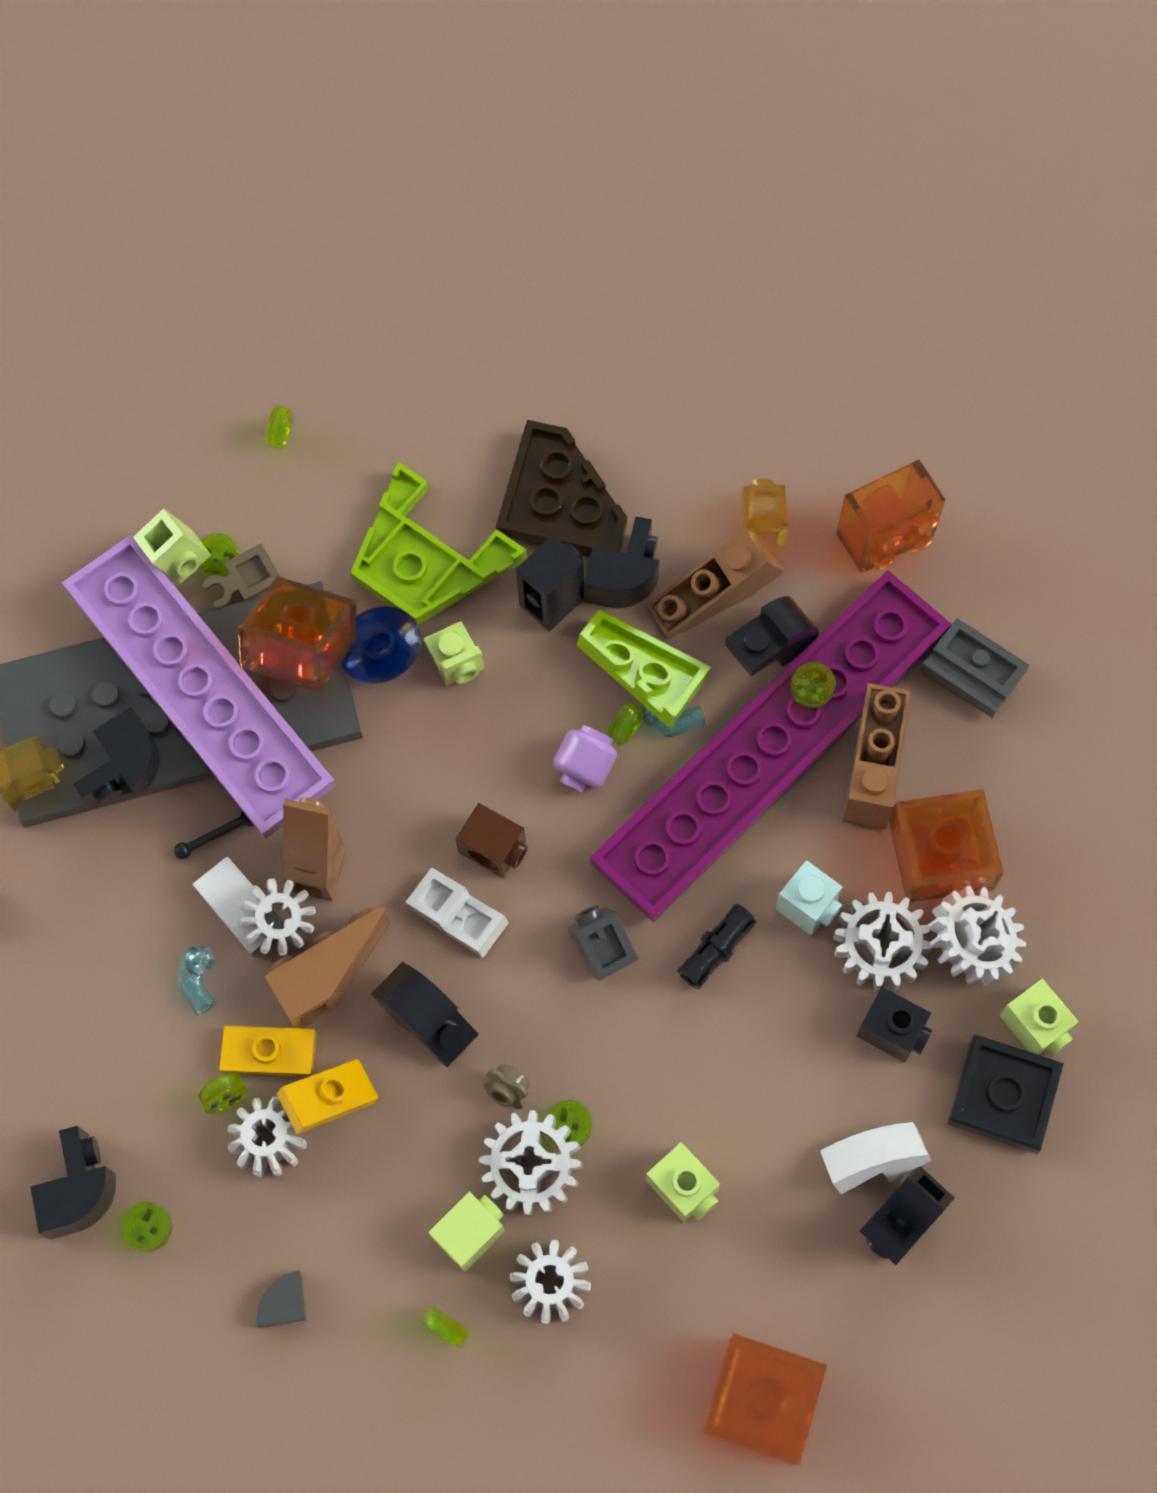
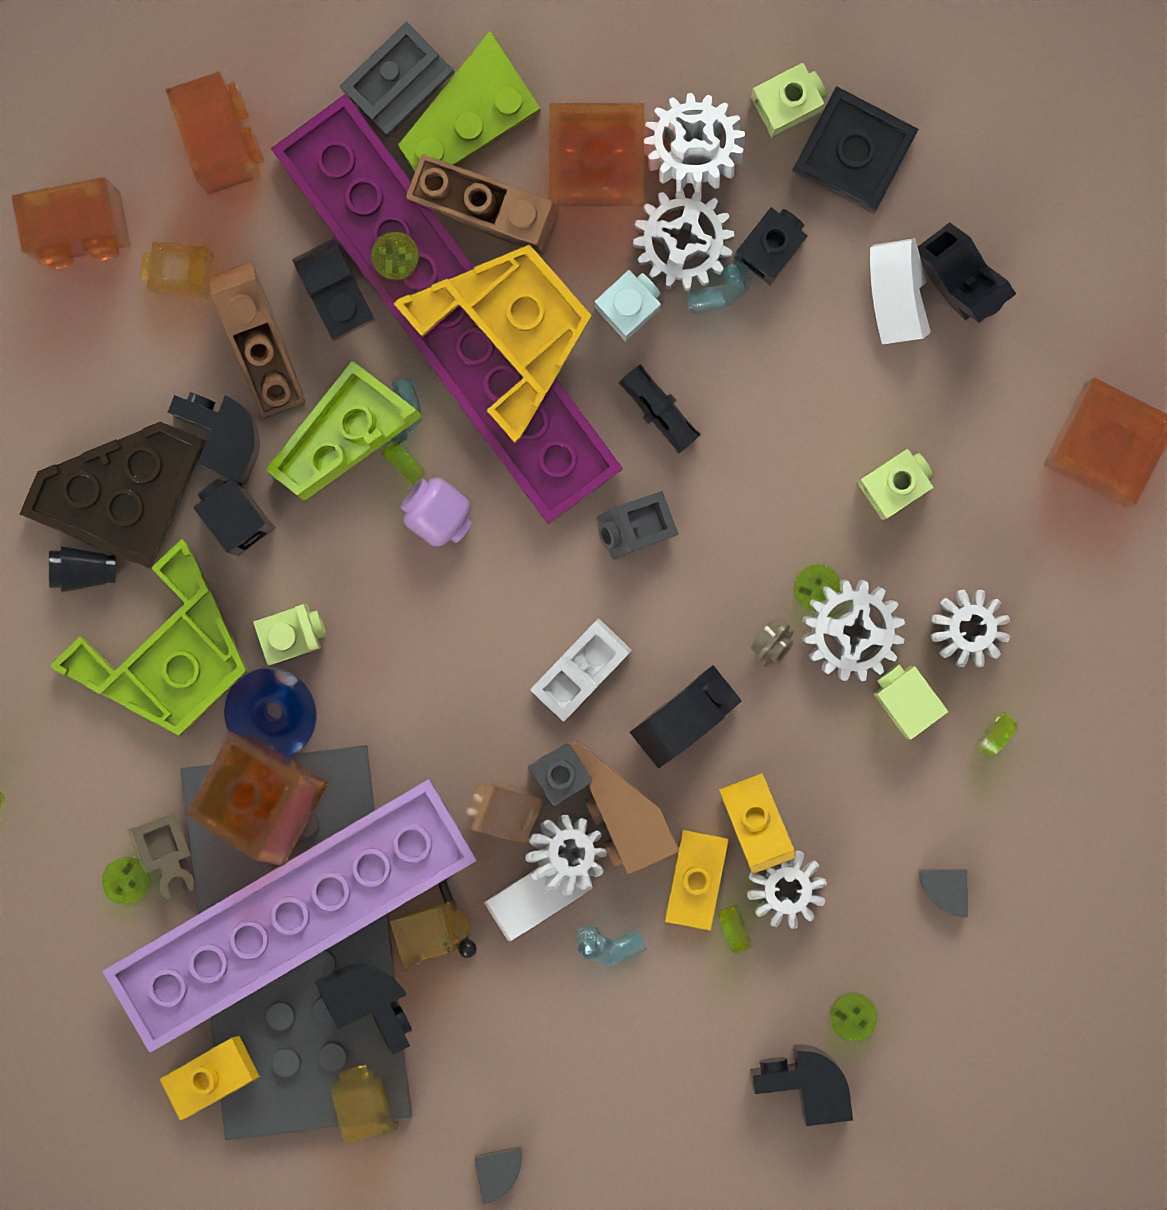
camera: 85 degrees left, 20 degrees up
yellowish green brick [133,508,211,584] -> none
reddish brown brick [455,802,528,878] -> none
none -> clear orange brick [11,177,131,269]
none -> black cone [49,546,116,593]
none -> yellow plate [160,1035,260,1121]
none -> clear yellow window [390,900,469,972]
none -> yellow wing [393,244,592,443]
none -> lime wing [398,31,541,172]
none -> dark grey bracket [529,743,592,807]
none -> clear light blue arm [687,263,752,314]

